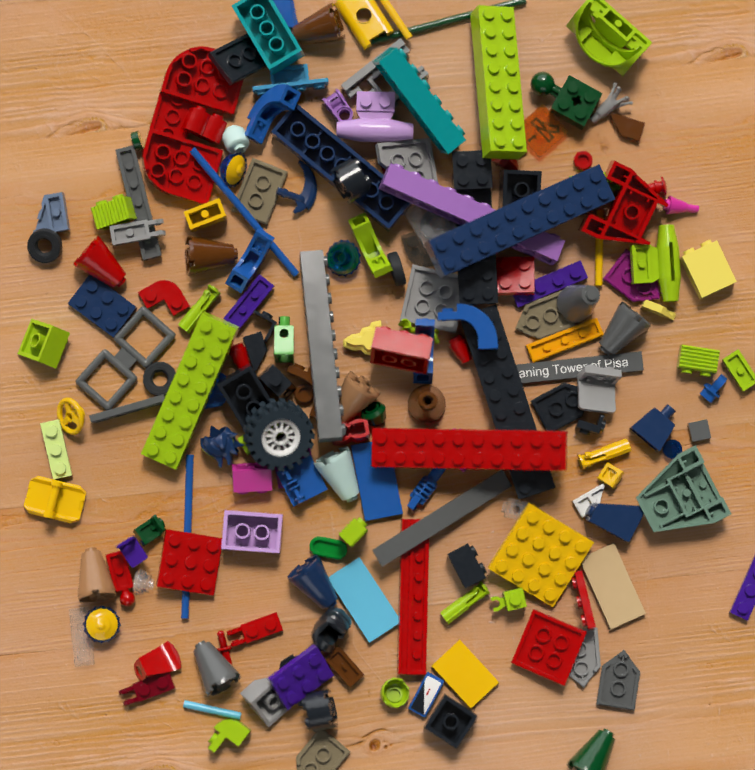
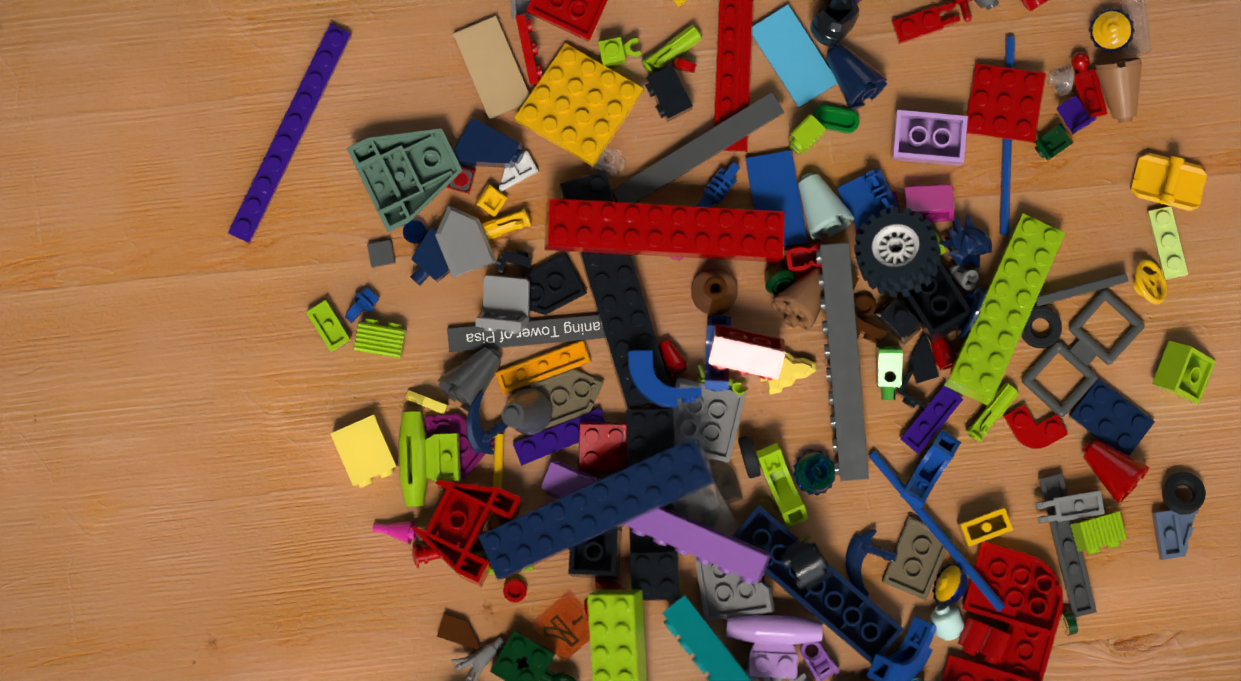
camera: 170 degrees left, 0 degrees up
reddish brown cone [185,236,238,275] -> none
none -> light grey tile [435,205,496,278]
none -> tile [447,167,476,194]
none -> dark blue piece [466,392,509,455]
none -> red tile [672,58,697,73]
none -> light grey bush [948,265,979,291]
none -> dark blue piece [957,287,986,338]

